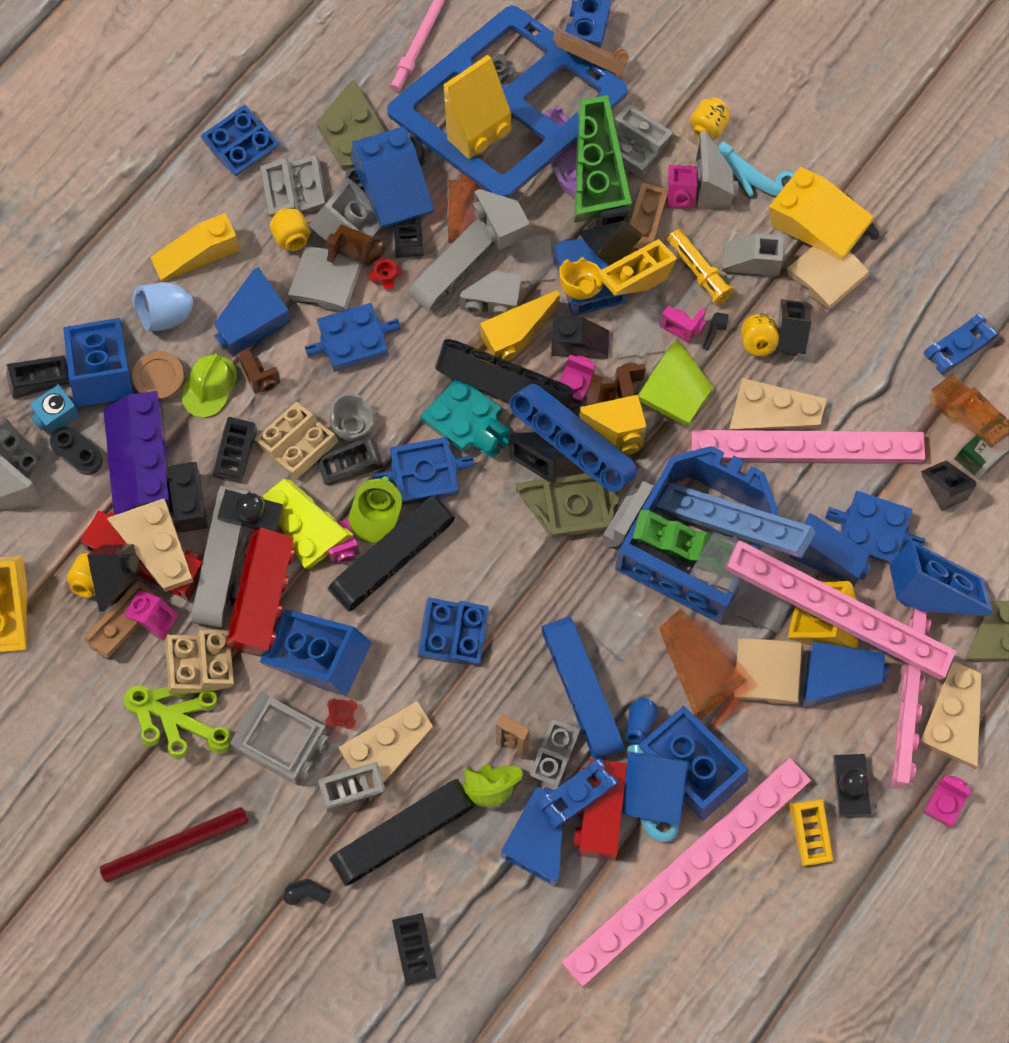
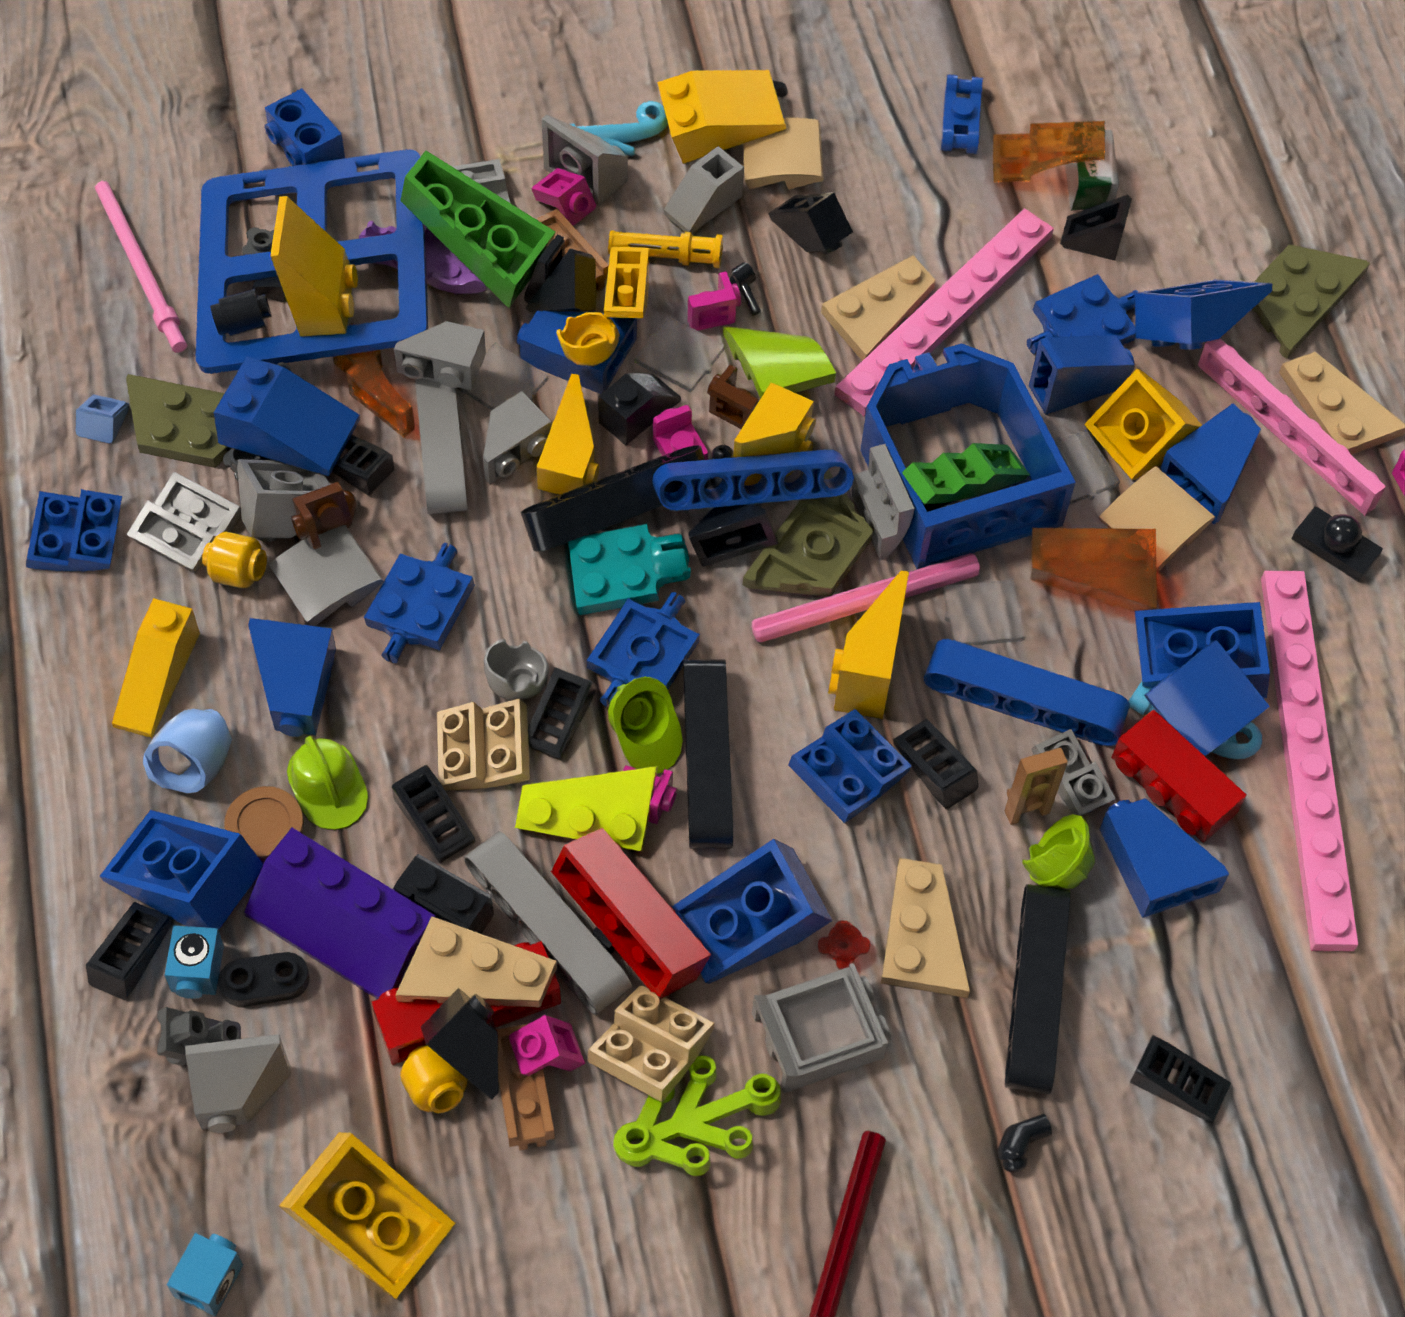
camera: 50 degrees left, 10 degrees down
black tile [217,489,283,532] -> none
reddish brown bracket [238,349,281,394] -> none
light grey slope [318,762,386,812] -> none
red plate [369,258,402,290] -> none
blue plate [535,758,619,830] -> none
medium nougat hinge [552,28,629,76] -> none
reddish brown bracket [586,374,619,406] -> none
blue cone [626,698,659,745] -> none
medium blue plate [656,483,816,558] -> none
yellow head [689,97,731,139] -> none
clear piece [689,532,757,593] -> none
bright pink plate [724,540,955,680] -> none
yellow head [741,314,779,356] -> none
yellow slope [789,799,833,866] -> none
none -> medium blue slope [76,394,129,443]
none -> black brick [210,289,272,337]
none -> bright pink axle [751,553,980,643]
none -> yellow slope [828,570,909,719]
none -> black slope [893,718,979,809]

